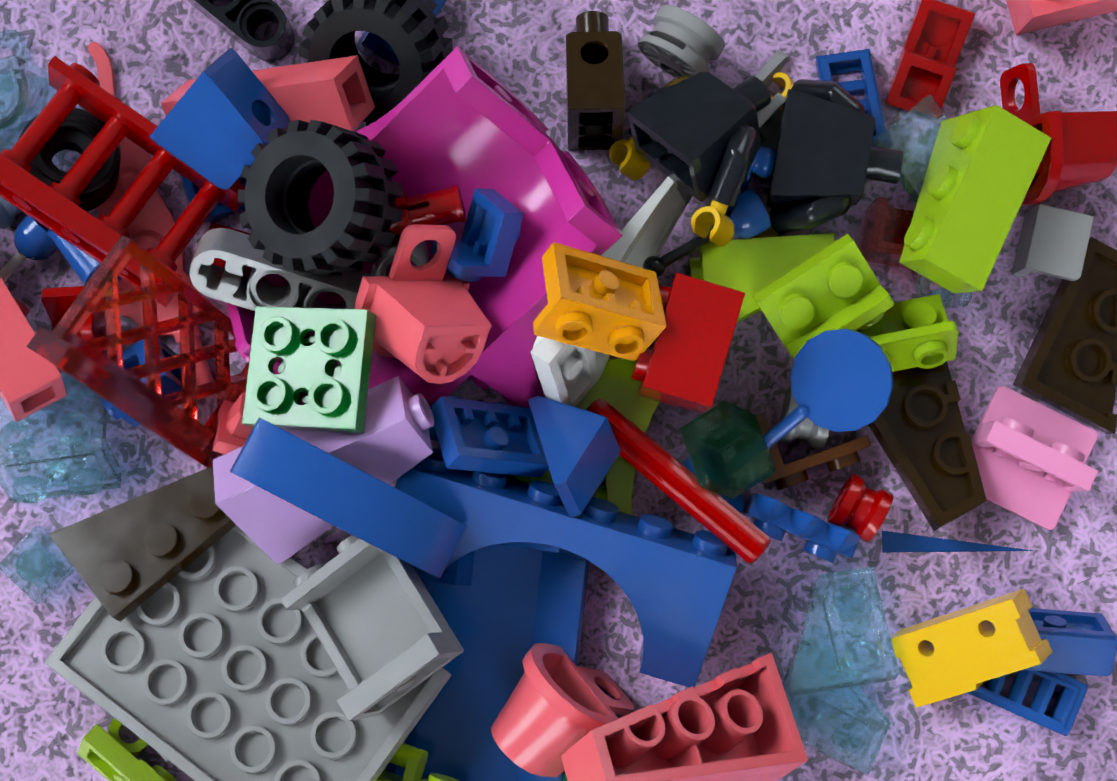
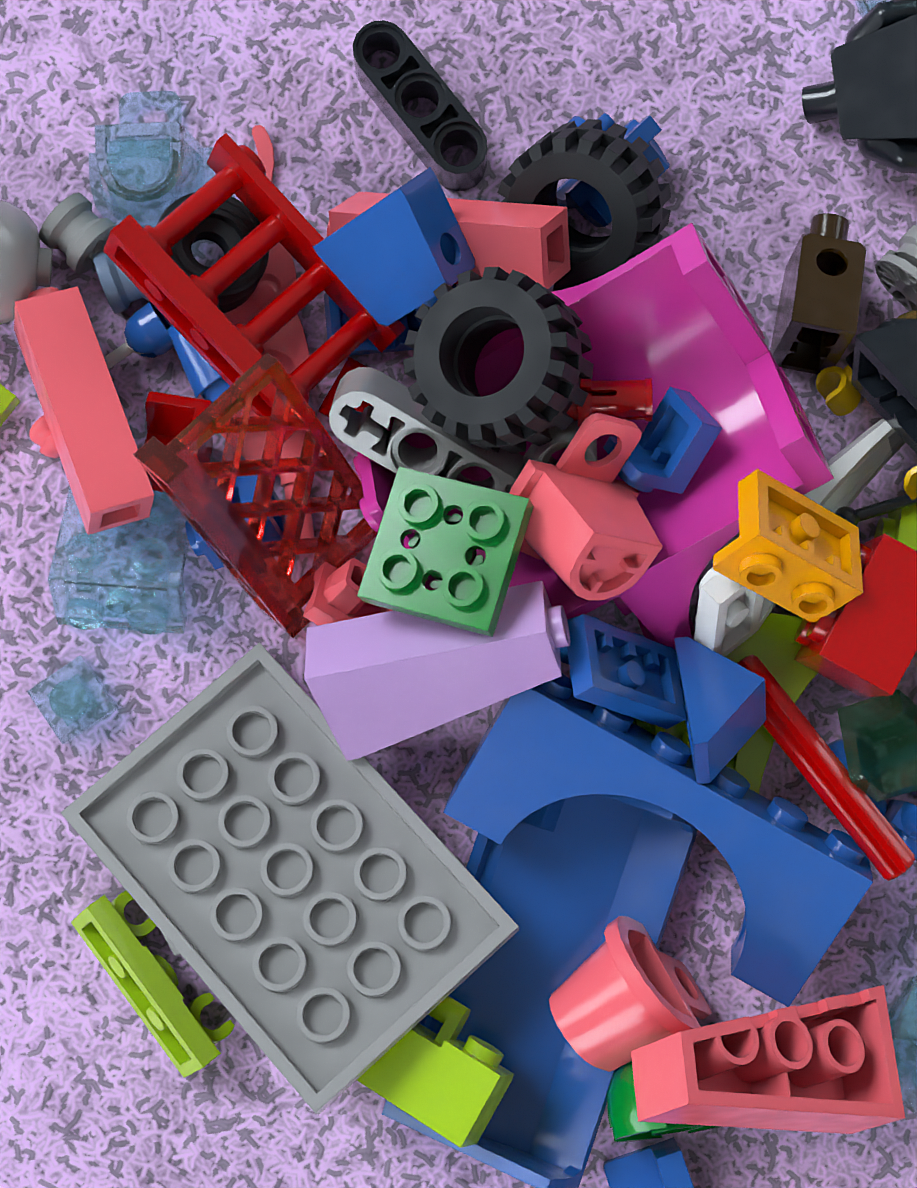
camera: 10 degrees right, 0 degrees up
dark brown wing [49,466,236,622] -> none
blue slope [230,418,467,578] -> none
light grey panel [281,535,464,721] -> none

